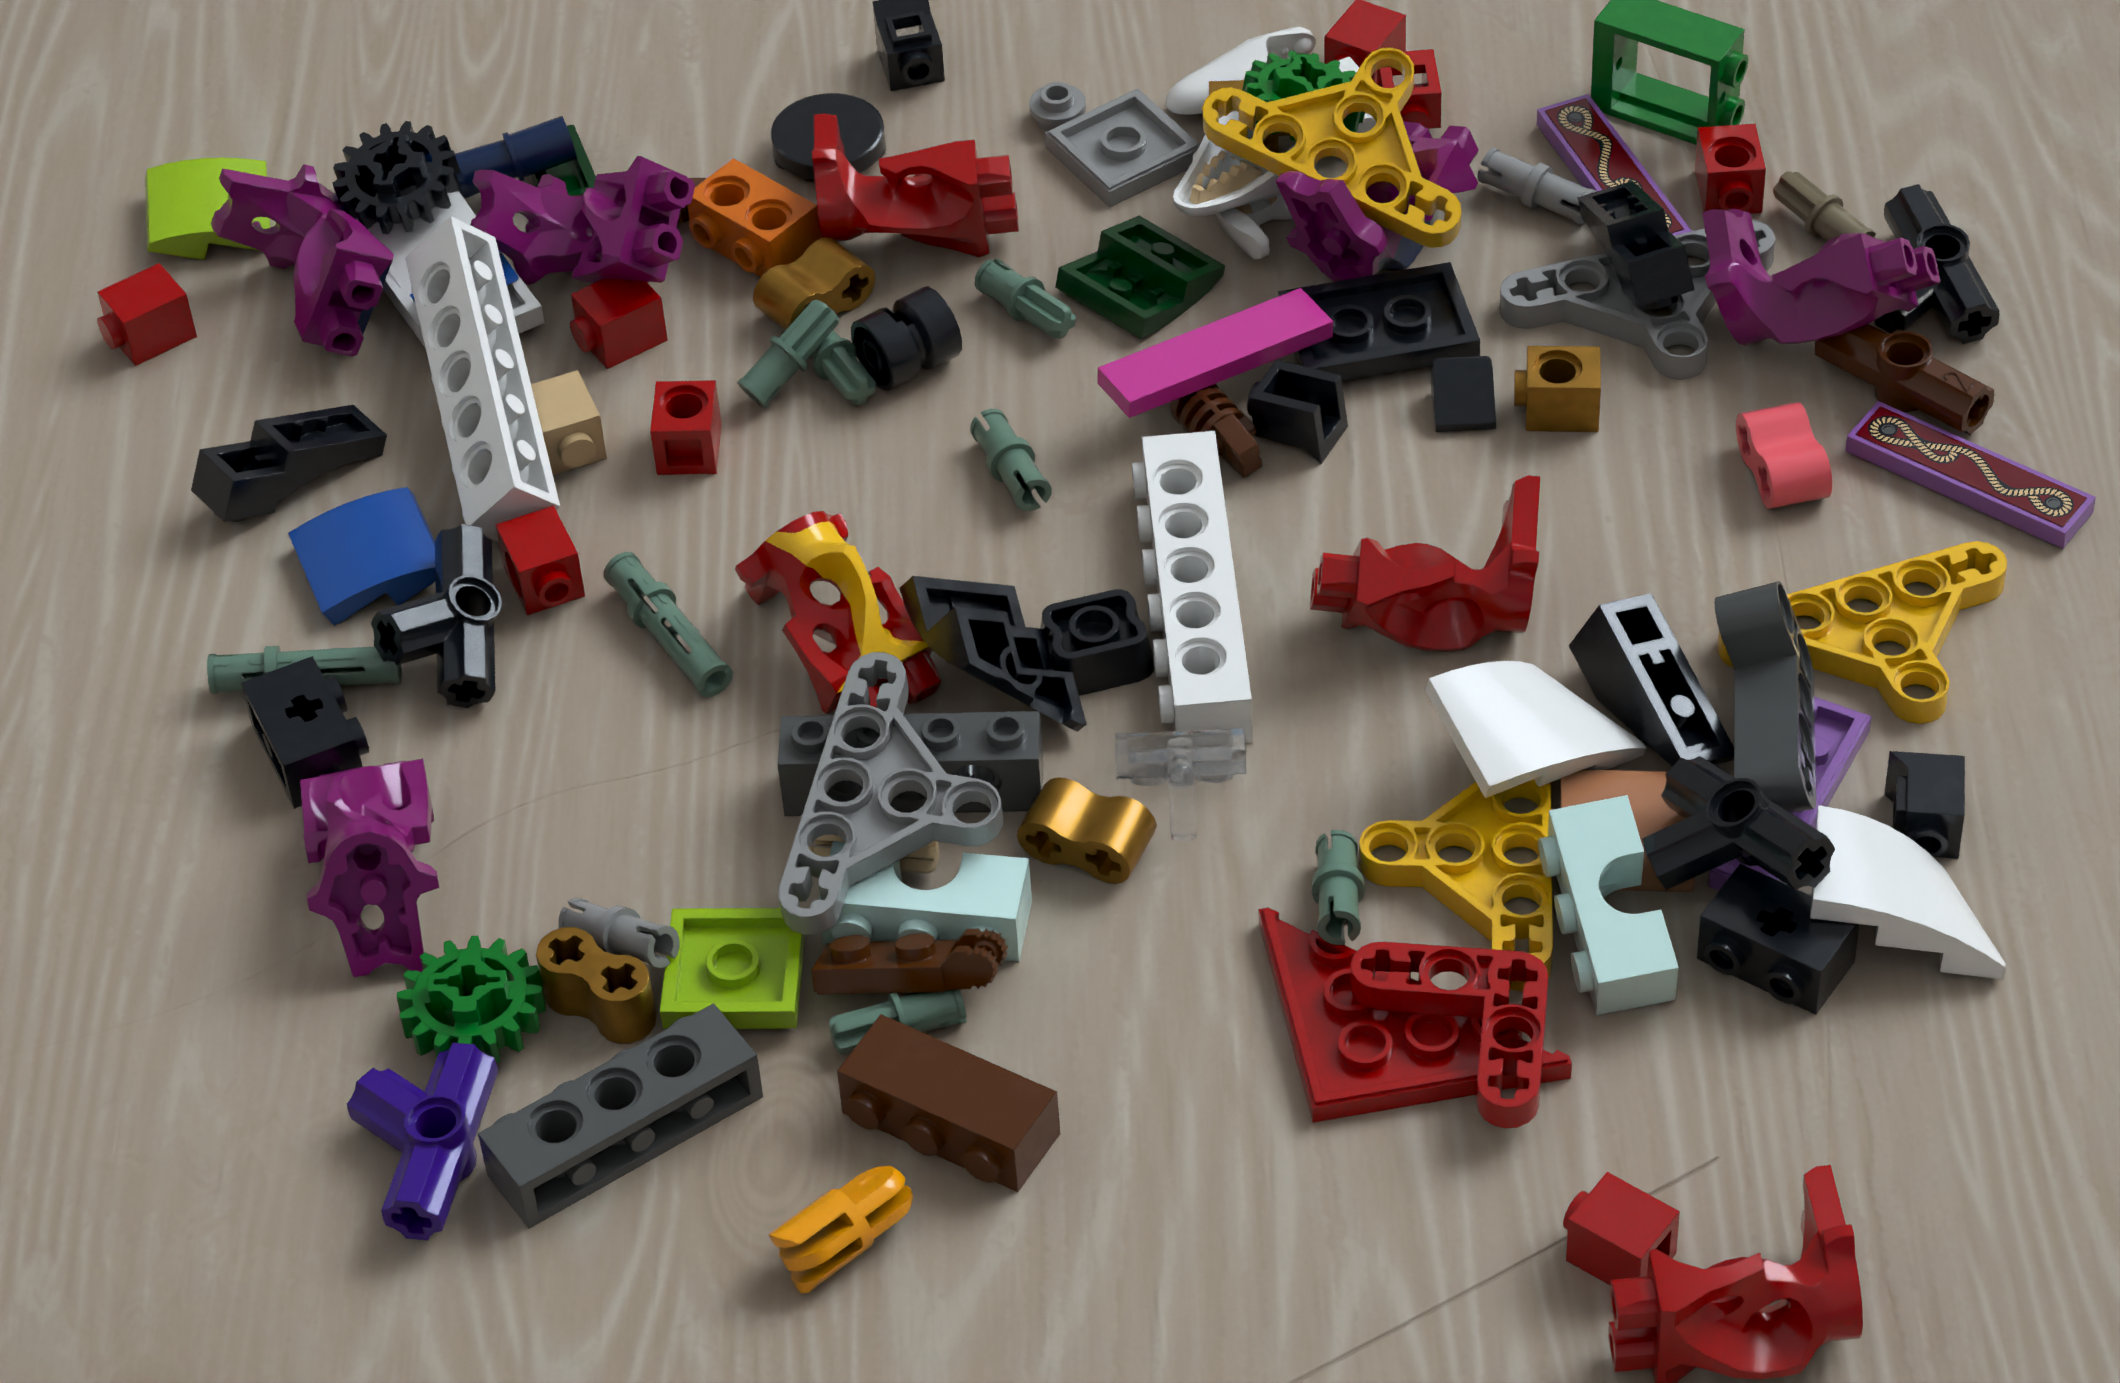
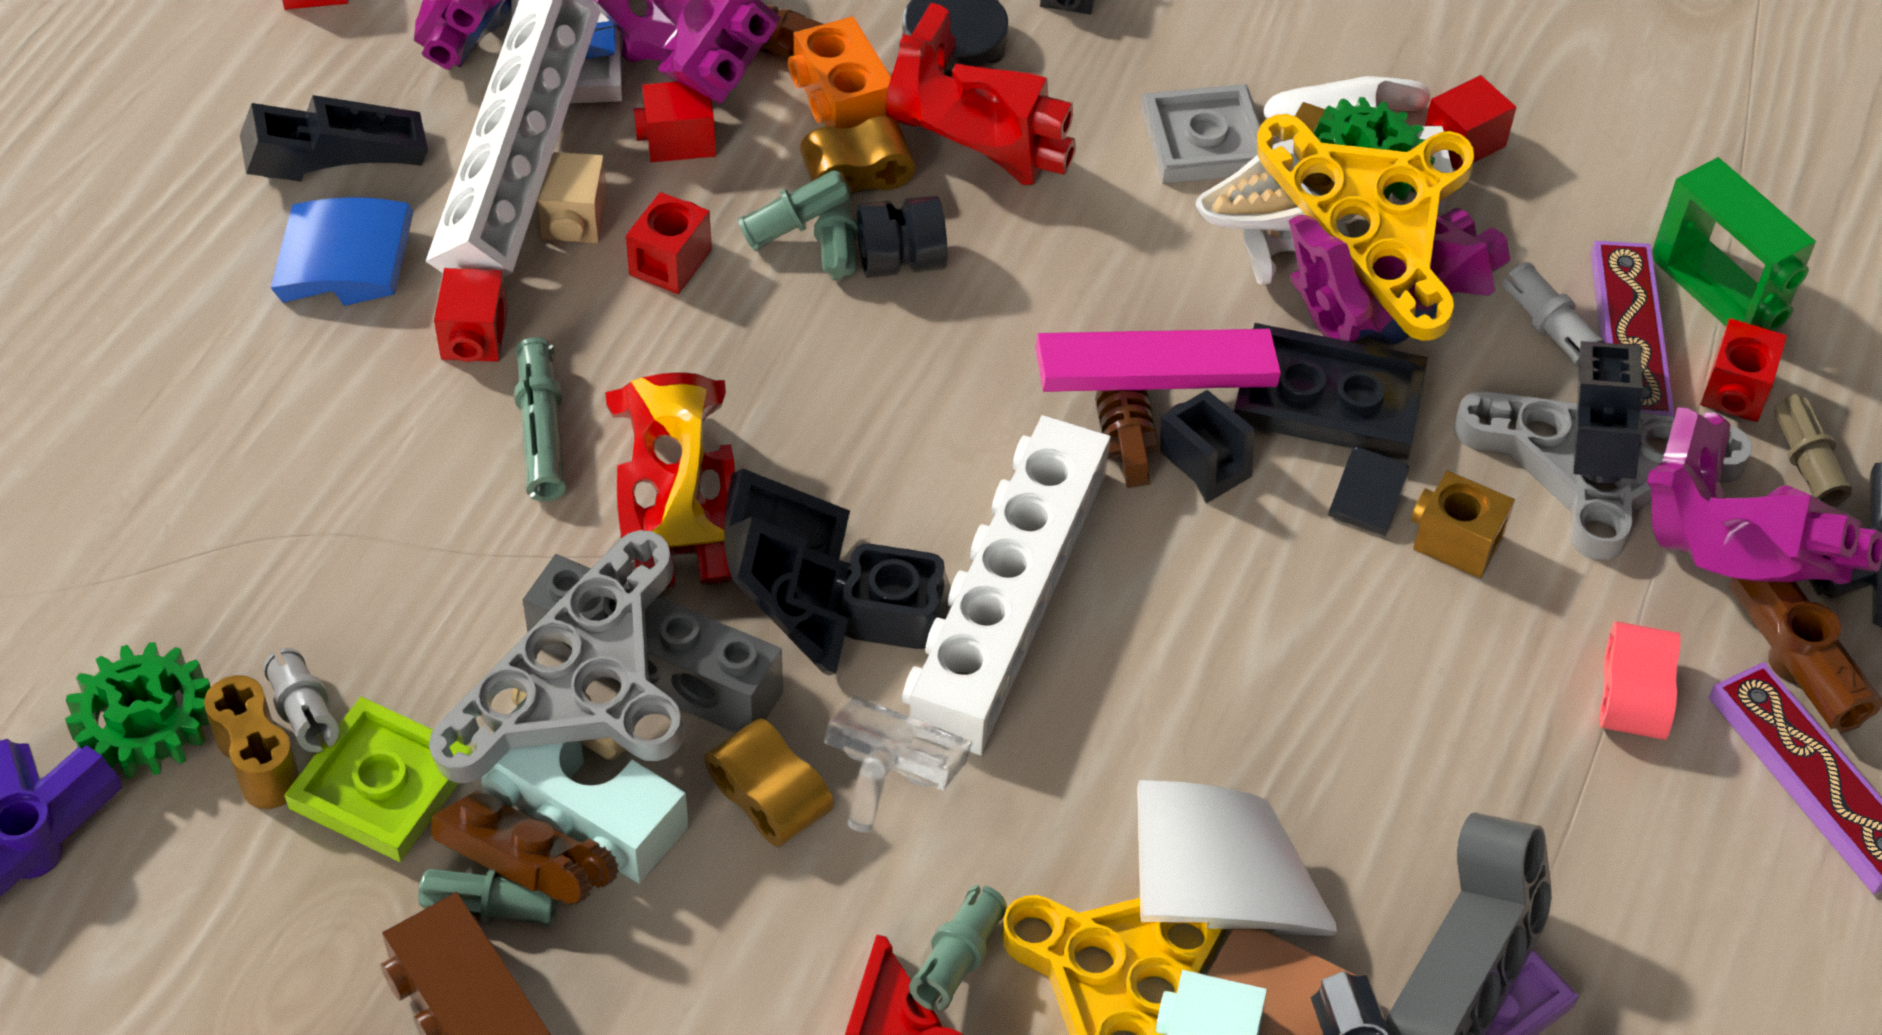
camera: 20 degrees right, 5 degrees up
sand green pin [207,646,402,694] -> none
black brick [241,656,369,809] -> none
magenta hips [300,758,439,977] -> none
black piece [371,524,502,708] -> none
dark grey brick [478,1003,763,1229] -> none
sand green pin [970,409,1052,511] -> none
sand green axle [974,258,1076,339] -> none
light grey plate [1029,82,1086,132] -> none
dark green slope [1055,215,1225,339] -> none
red hips [1310,475,1540,652] -> none
red brick [1377,49,1442,130] -> none
black slope [1569,593,1734,766] -> none
yellow beam [1717,541,2008,724] -> none

